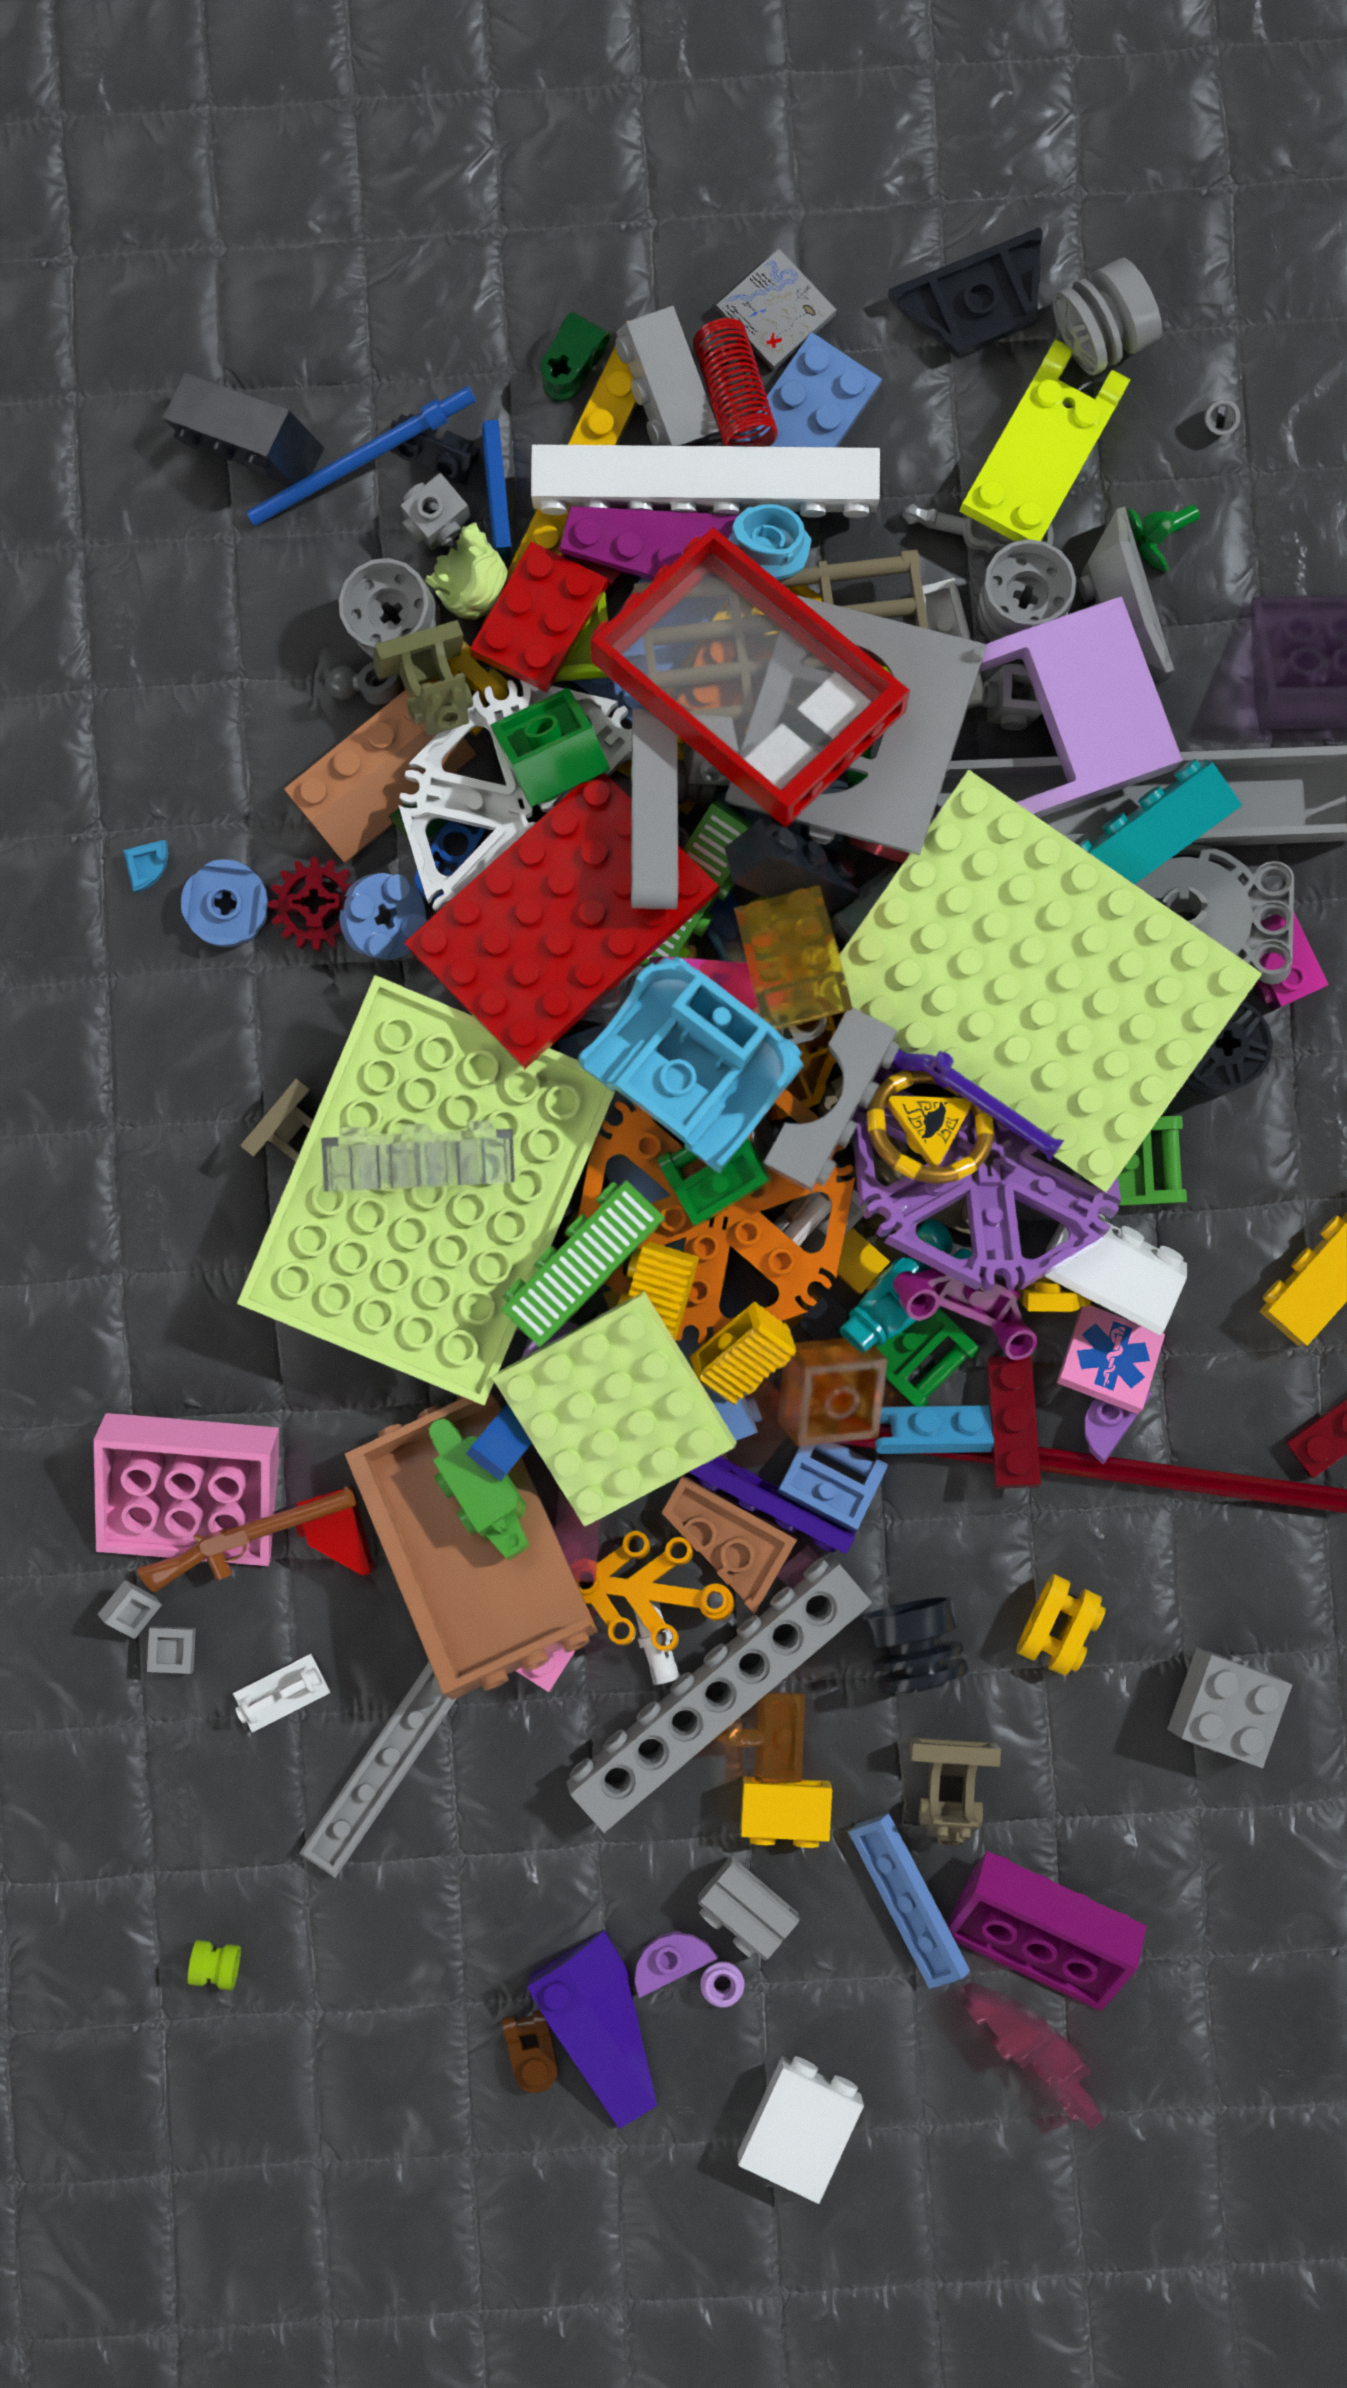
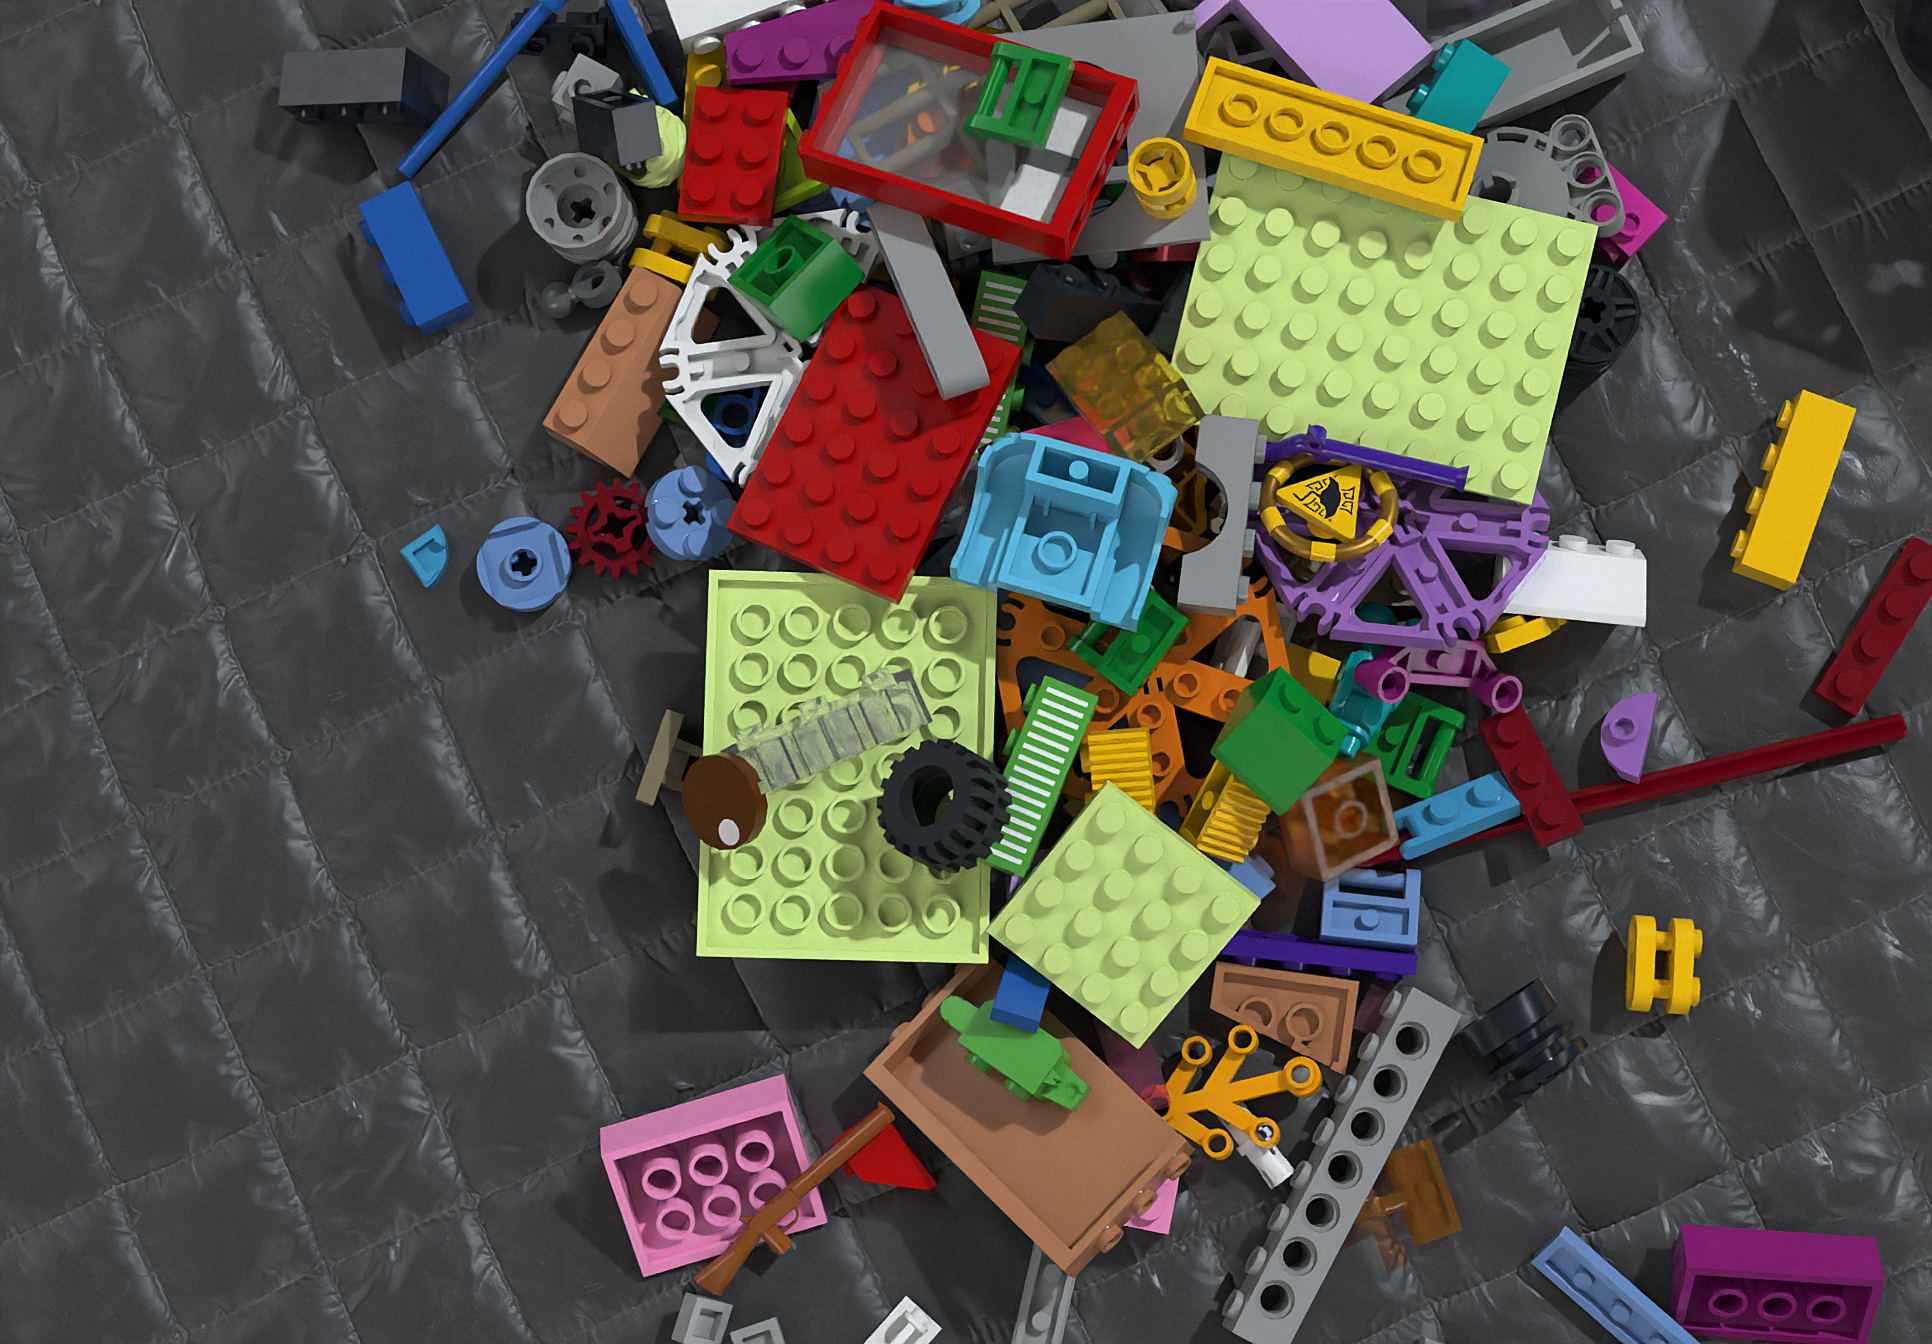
camera: 15 degrees left, 5 degrees down
olive tile [373,620,473,736] -> none
yellow brick [740,1776,832,1848] -> none
dark tan tile [908,1737,1001,1846] -> none
bright pink tile [1057,1305,1165,1415] -> none
bright green plate [1118,1116,1187,1206] -> none
light grey brick [1167,1647,1293,1768] -> none
none -> blue brick [358,180,475,337]
none -> black brick [571,87,663,170]
none -> reddish brown tile [682,752,768,850]
none -> black tyre [876,738,1012,873]
none -> green plate [963,41,1075,152]
none -> yellow wheel [1127,137,1198,220]
none -> yellow plate [1182,56,1485,223]
none -> green slope [1210,666,1349,816]

